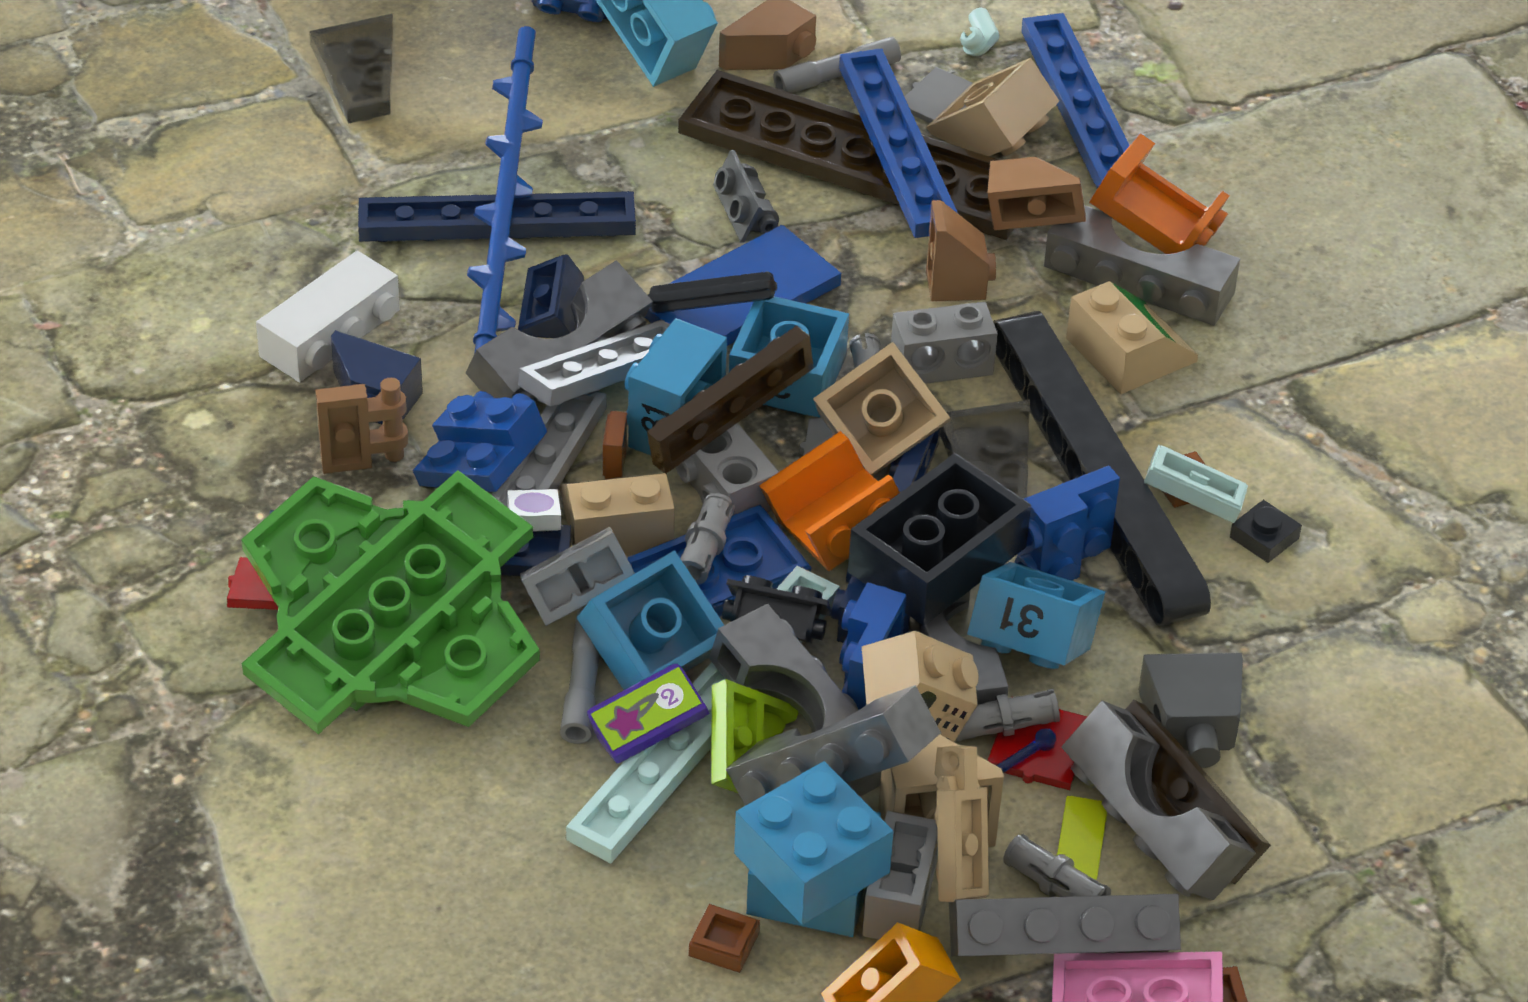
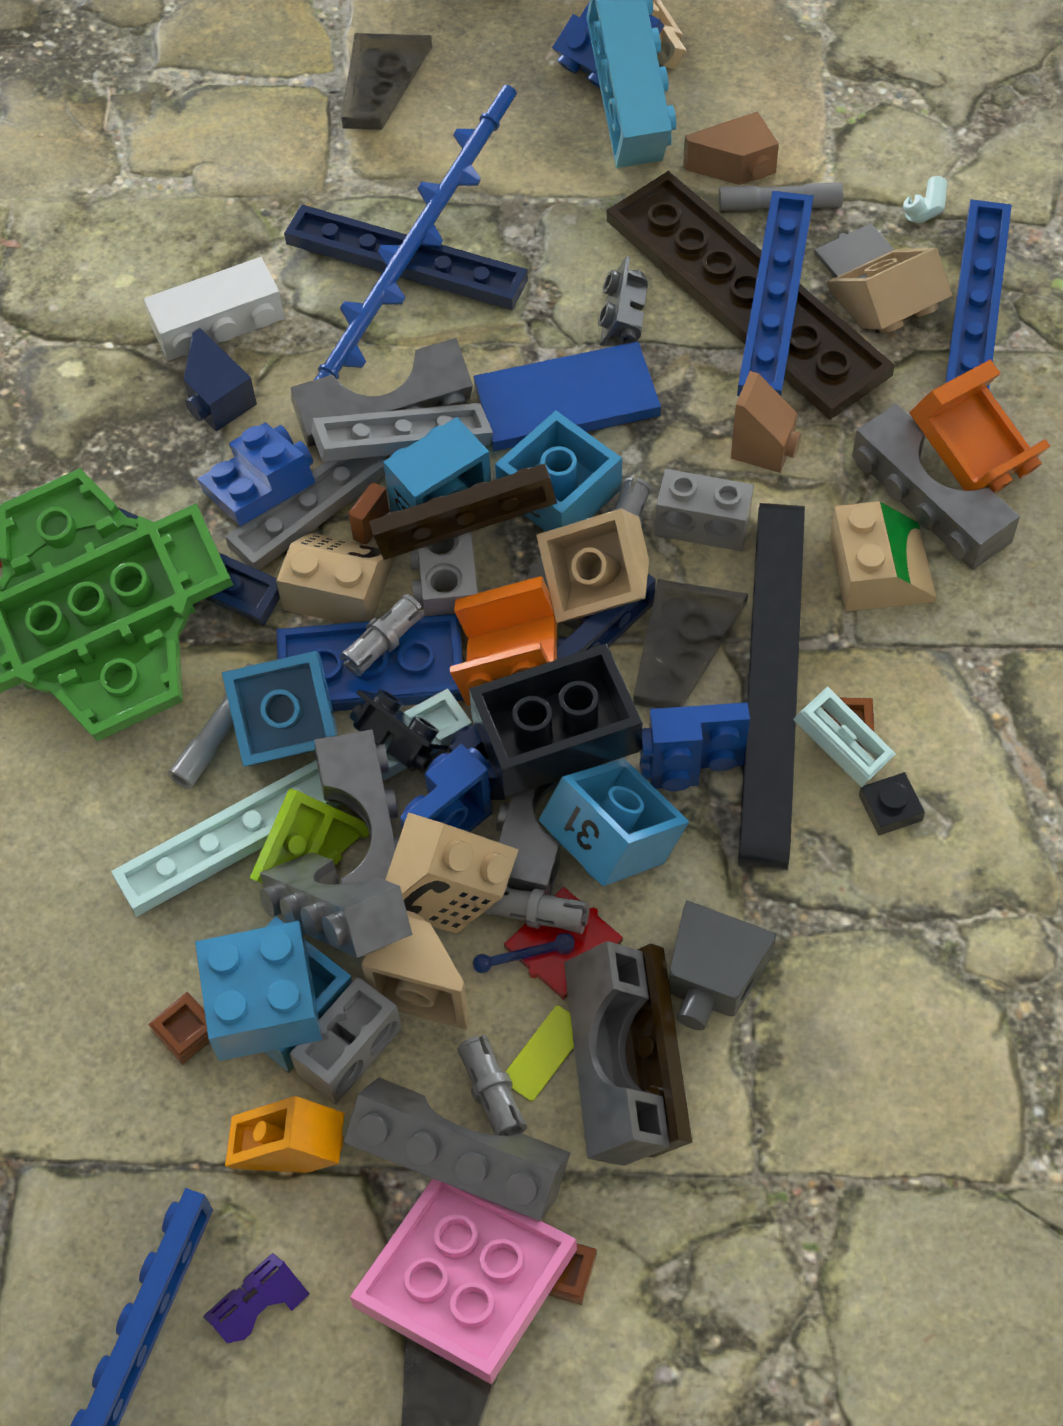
camera: 30 degrees right, 15 degrees up
medium nougat plate [315,378,408,474] -> none
tile [507,489,561,531] -> none
dark blue slope [518,254,584,338] -> none
light grey brick [520,527,635,626] -> none
slope [587,663,710,764] -> none
black axle [648,271,778,313] -> none
tan hinge [934,746,989,902] -> none
medium nougat slope [988,157,1086,230] -> none

